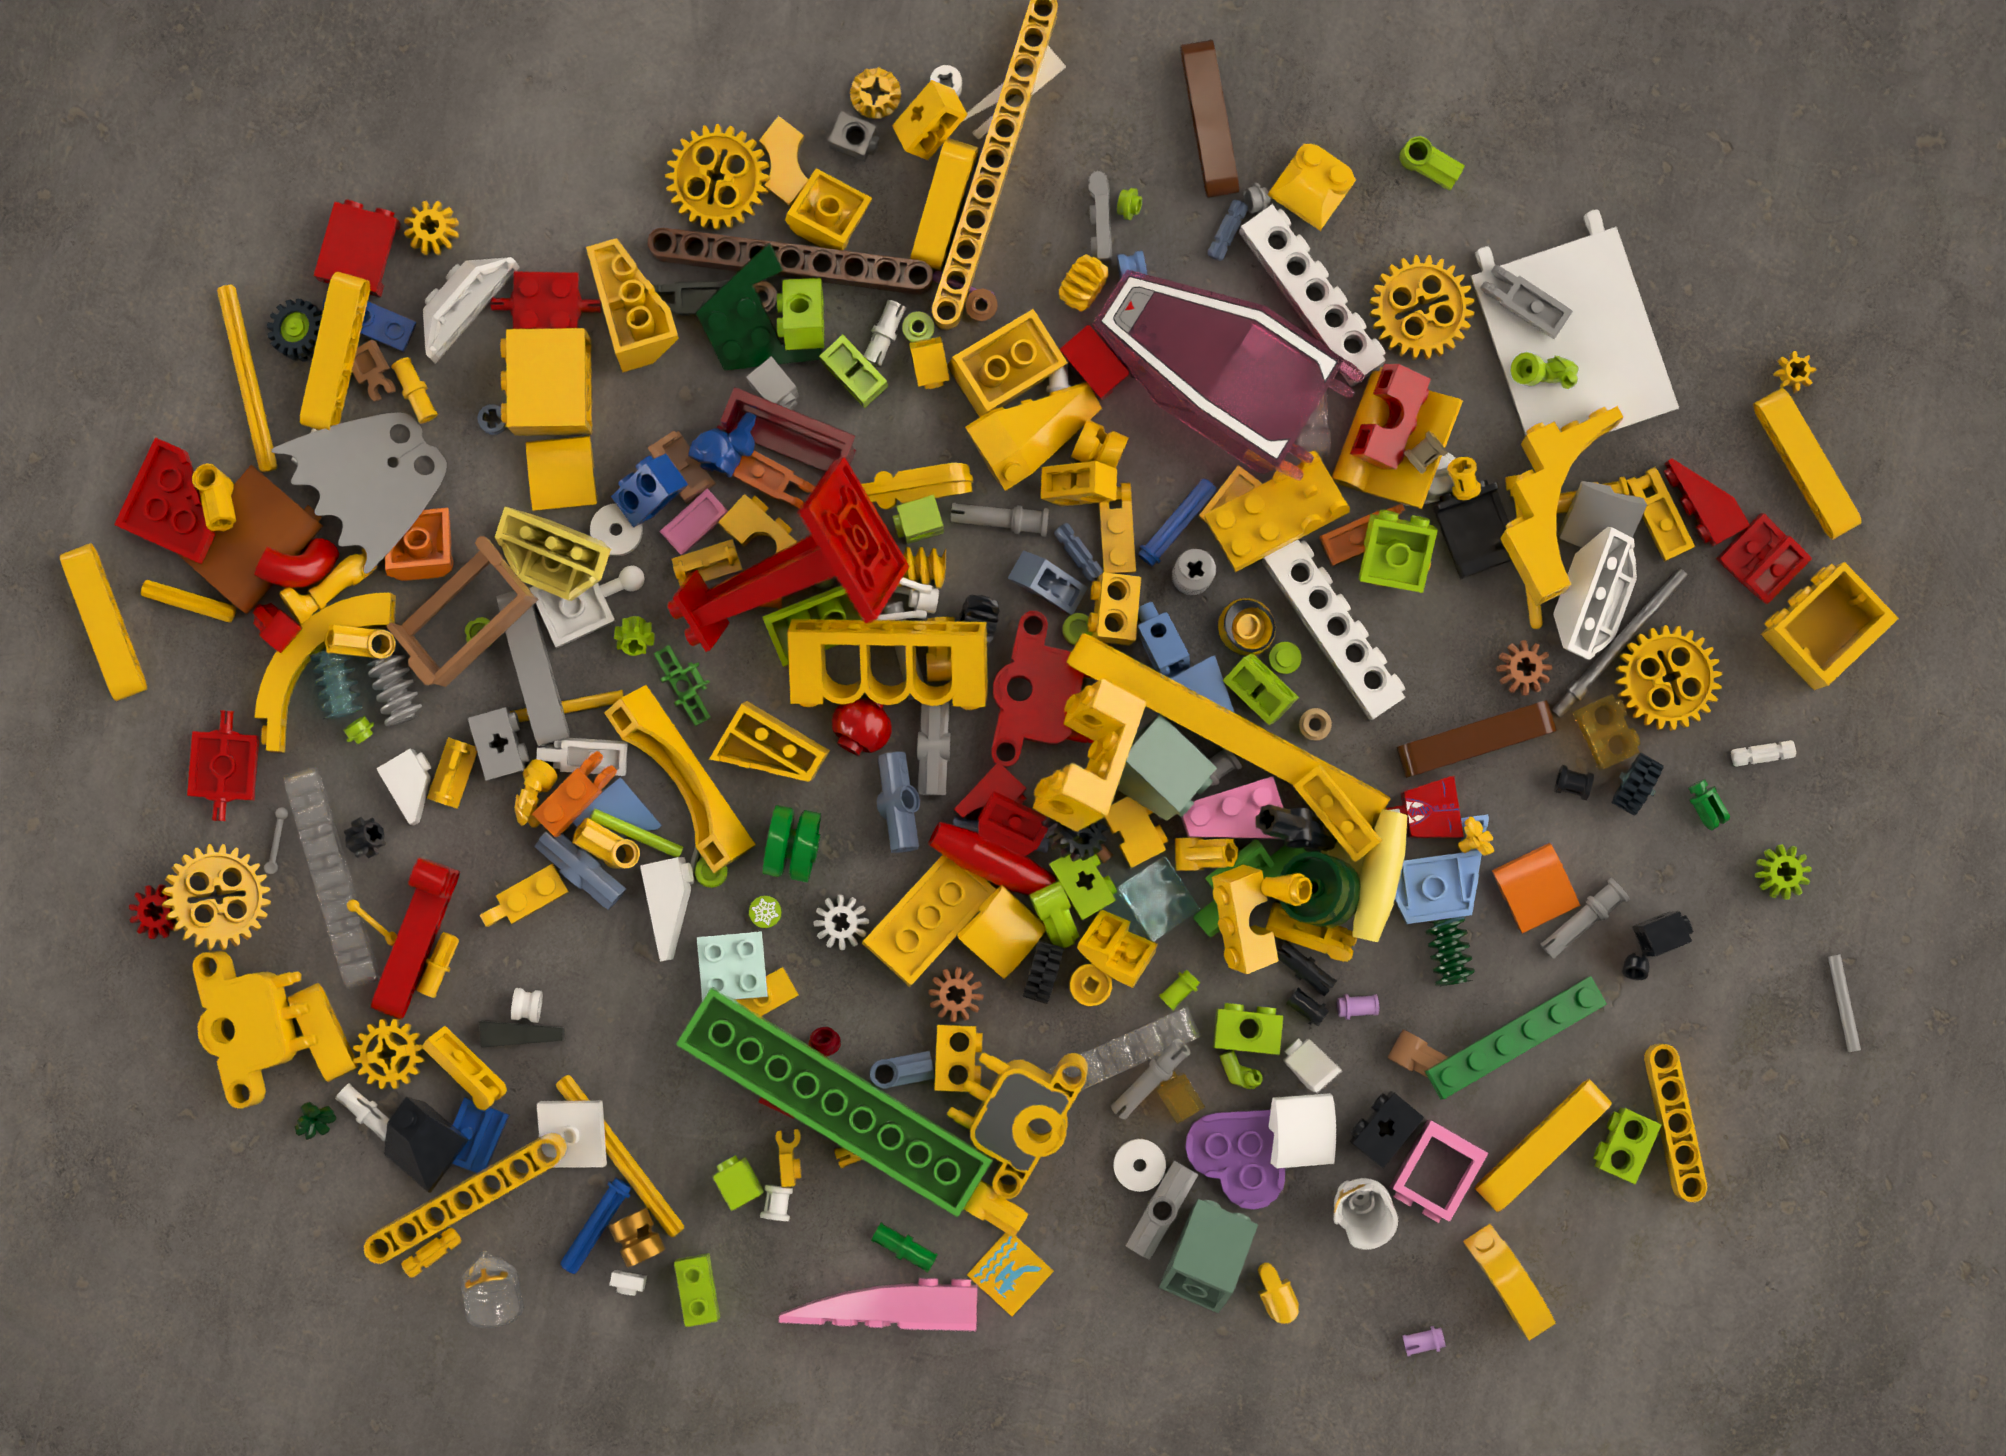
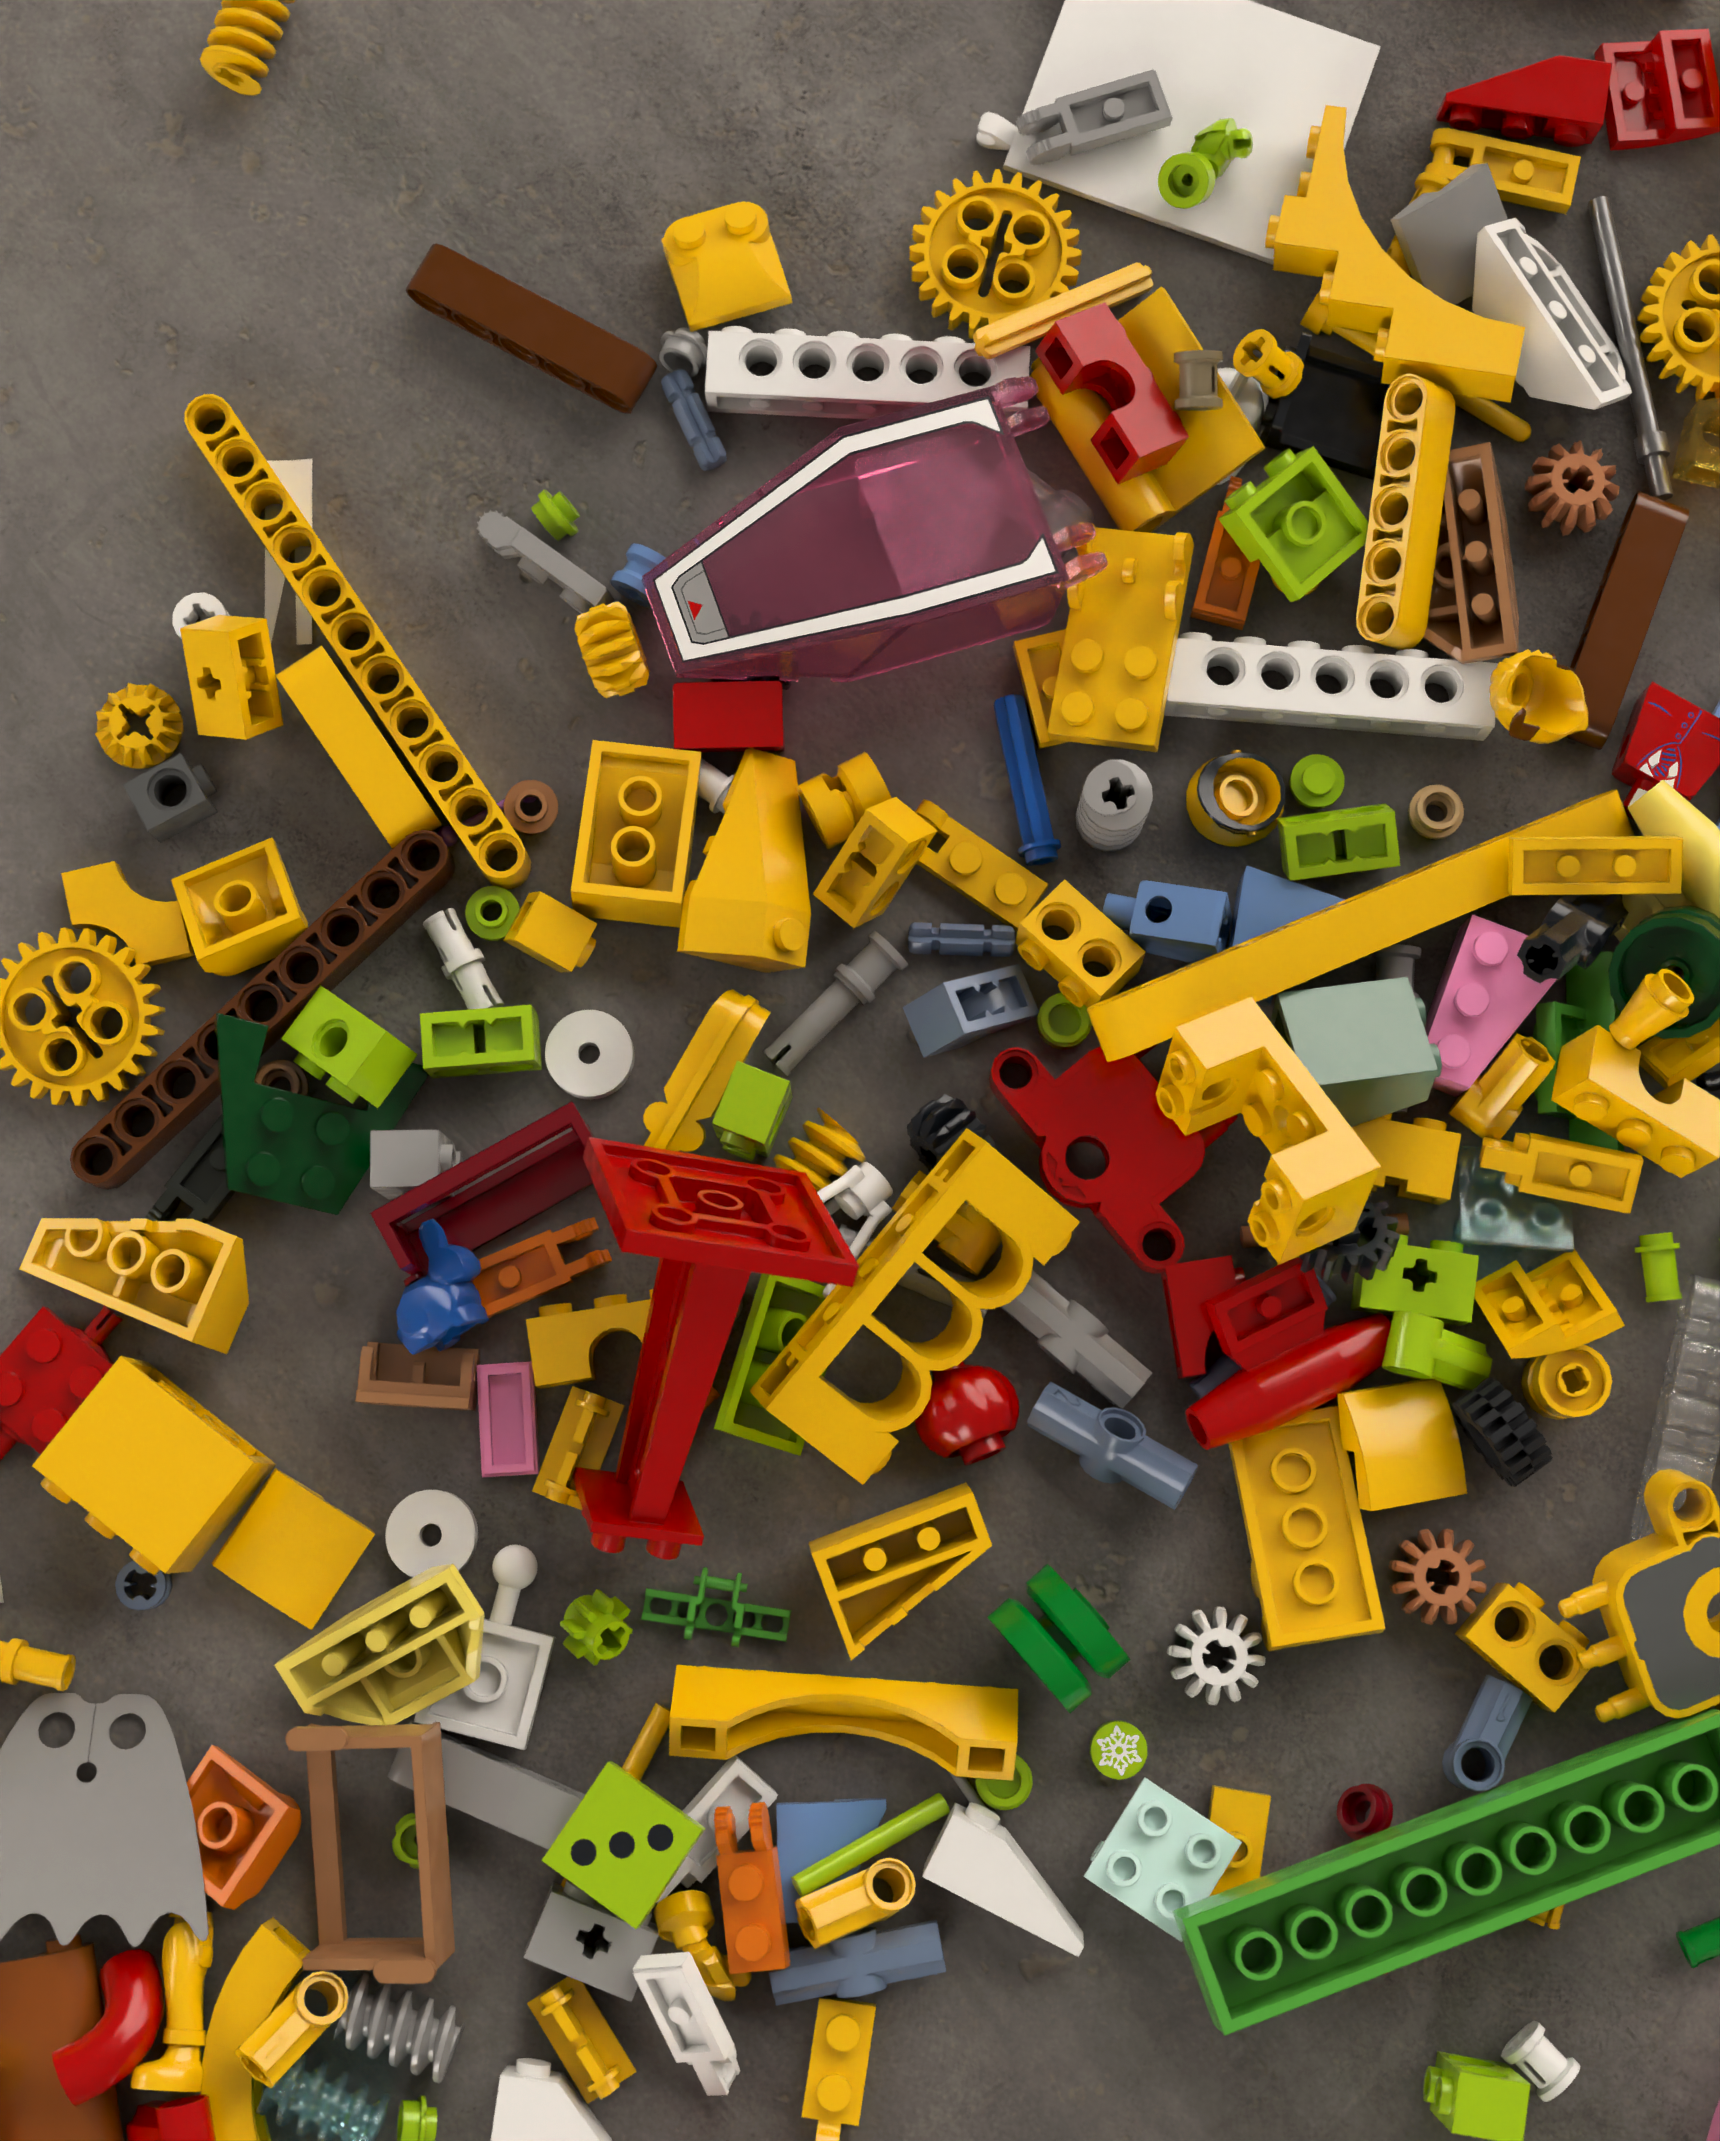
camera: 45 degrees left, 5 degrees down
blue brick [611,453,688,528] -> none
yellow plate [776,1129,802,1187] -> none
lime piece [1399,136,1465,191] -> none
none -> lime tile [541,1761,706,1929]
none -> white piece [545,1010,635,1100]
none -> white hinge [633,1952,740,2096]
none -> yellow axle [973,262,1153,360]
none -> yellow beam [1356,374,1455,650]
none -> medium nougat wedge [1397,442,1519,664]
none -> yellow hinge [1479,1133,1644,1214]
none -> yellow hair [1489,649,1588,744]

